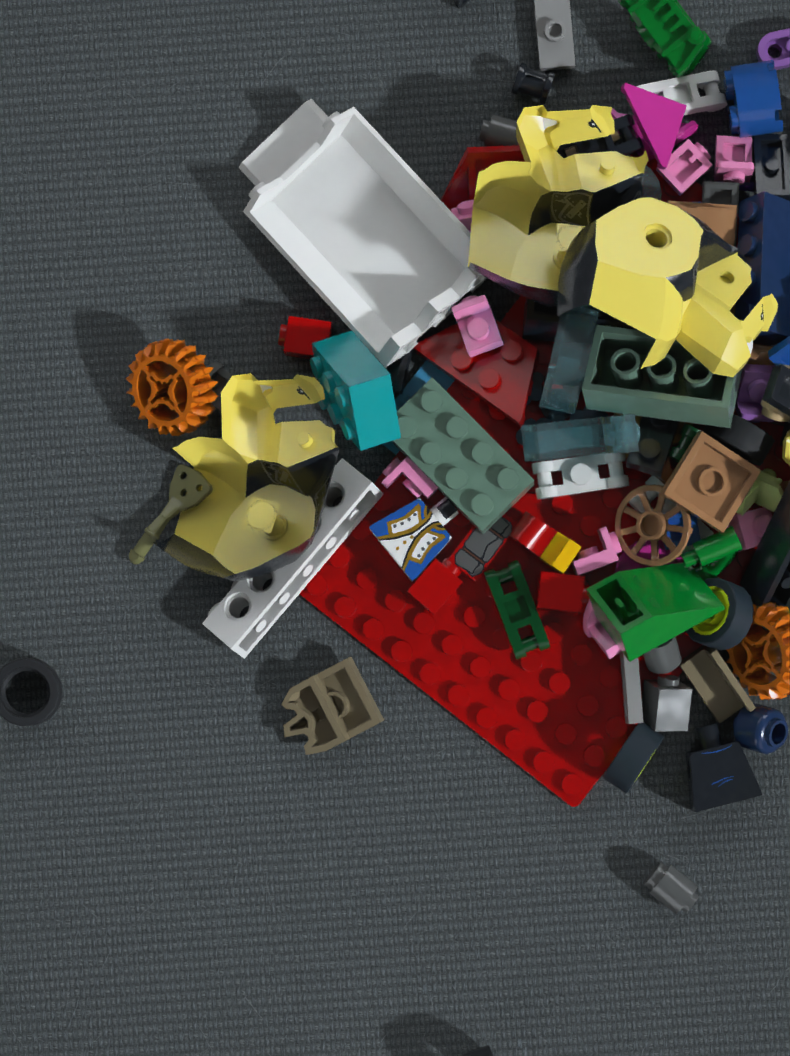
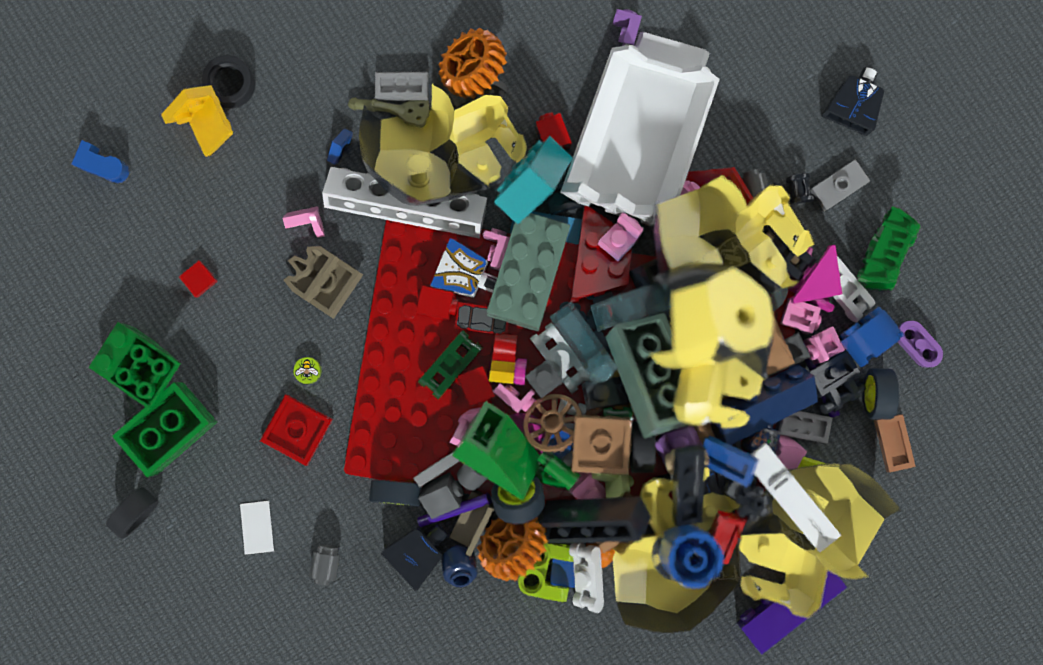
camera: 60 degrees right, 0 degrees up
none -> blue leg [71,140,129,183]
none -> green slope [89,322,181,410]
none -> green brick [112,382,218,477]
none -> yellow bracket [161,85,233,157]
none -> red tile [179,260,218,298]
none -> white sticker [240,501,274,554]
none -> red tile [260,394,333,466]
none -> bright pink tile [283,206,325,238]
none -> tile [294,357,322,384]
none -> blue tile [327,128,353,165]
none -> light grey plate [375,72,429,100]
none -> dark purple bar [417,493,492,527]
none -> dark pink tile [514,358,527,386]
none -> dark grey brick [525,360,563,398]
none -> medium lavender bracket [613,9,642,46]

